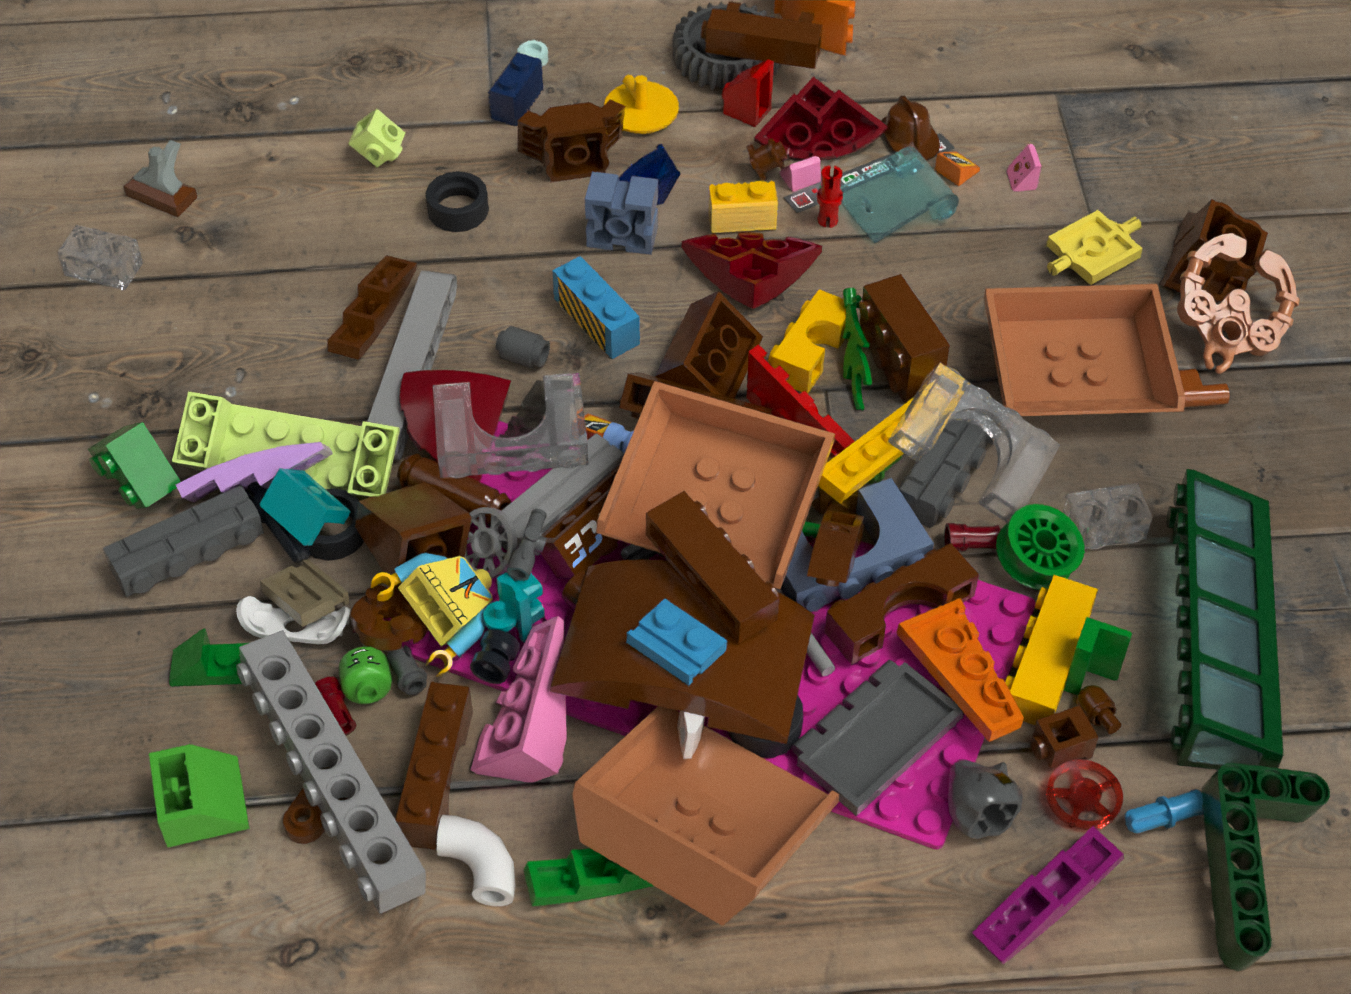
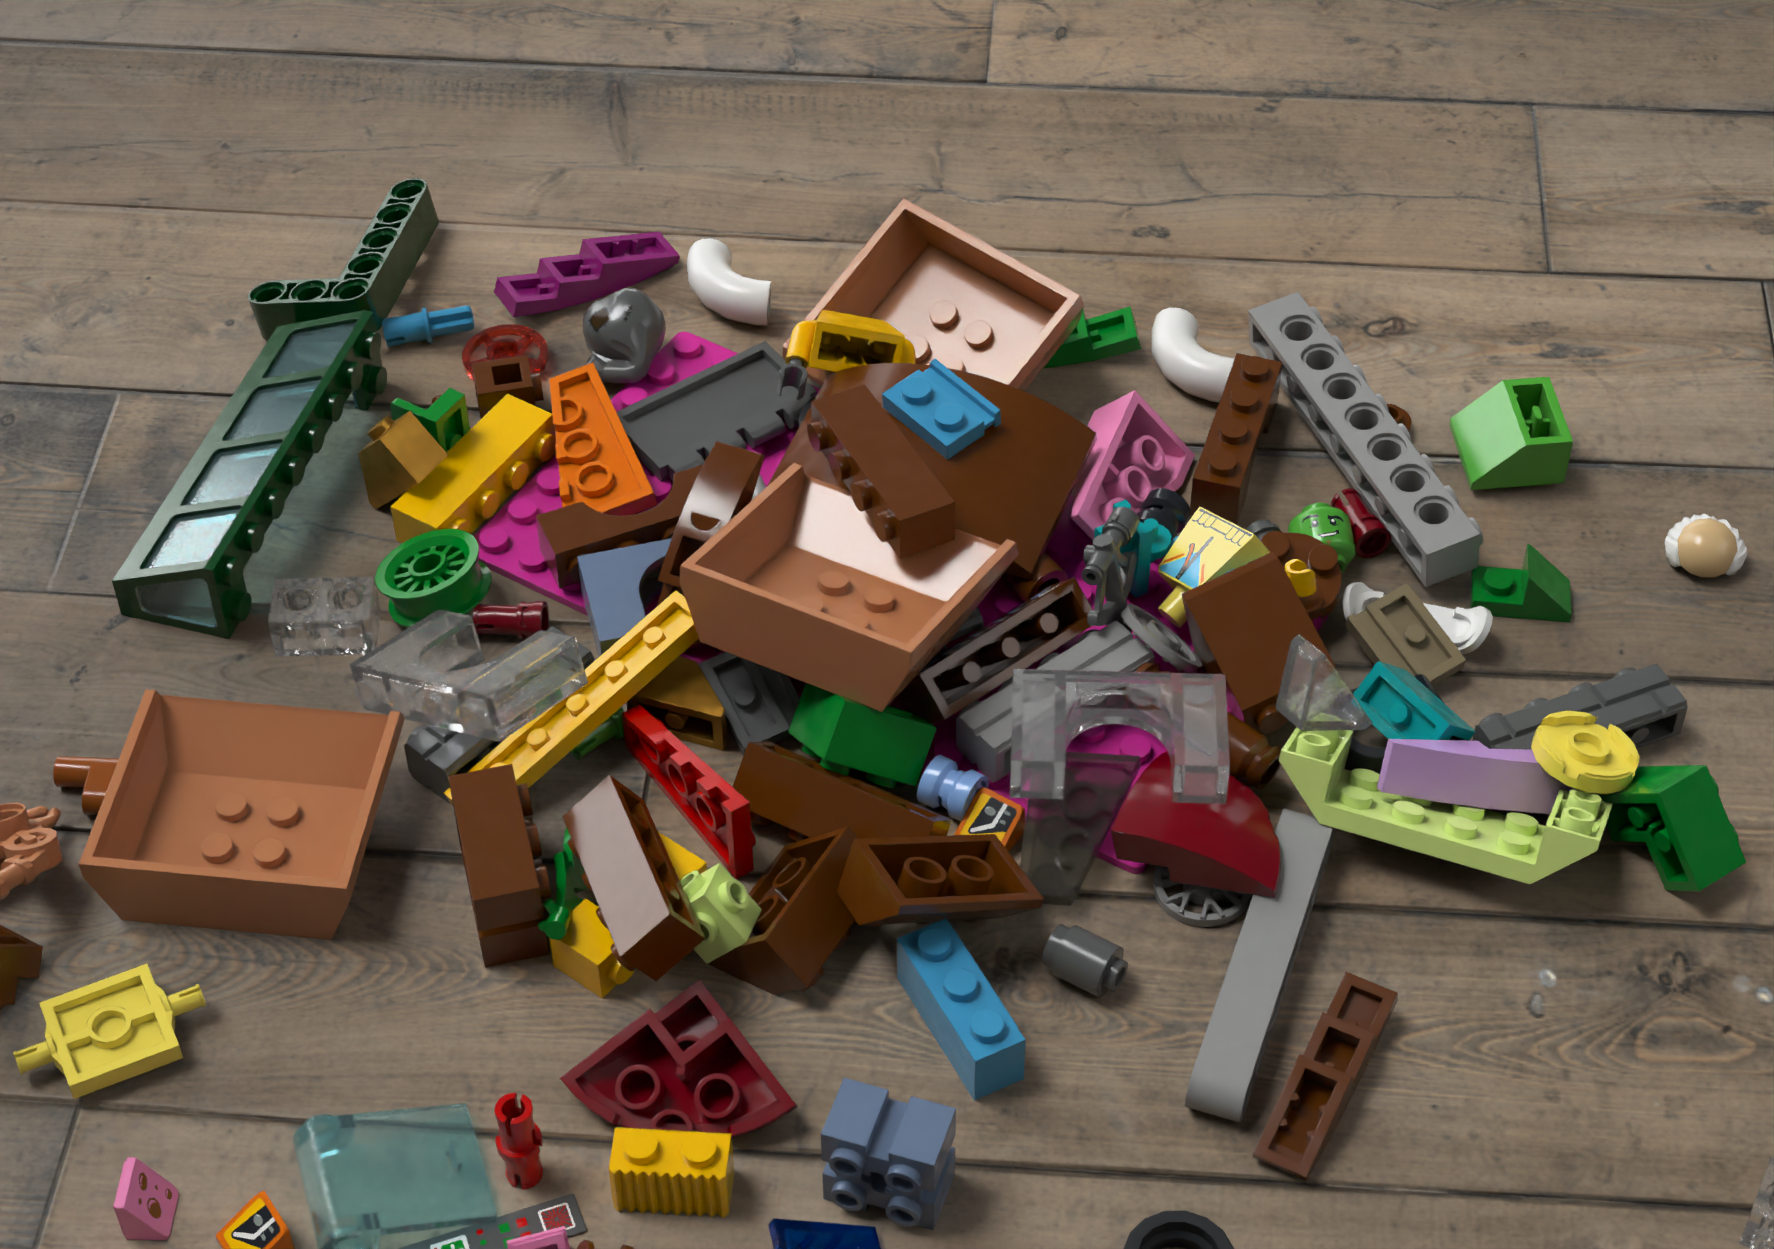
camera: 170 degrees left, 5 degrees down
none -> pearl gold slope [358,411,448,510]
none -> brick [562,775,705,981]
none -> yellowish green brick [680,863,762,964]
none -> white cylinder [686,238,772,326]
none -> yellow torso [777,310,916,400]
none -> reddish brown slope [837,834,1044,926]
none -> clear slope [1275,634,1372,731]
none -> light yellow tile [1531,710,1640,794]
none -> tan hair [1665,514,1748,577]

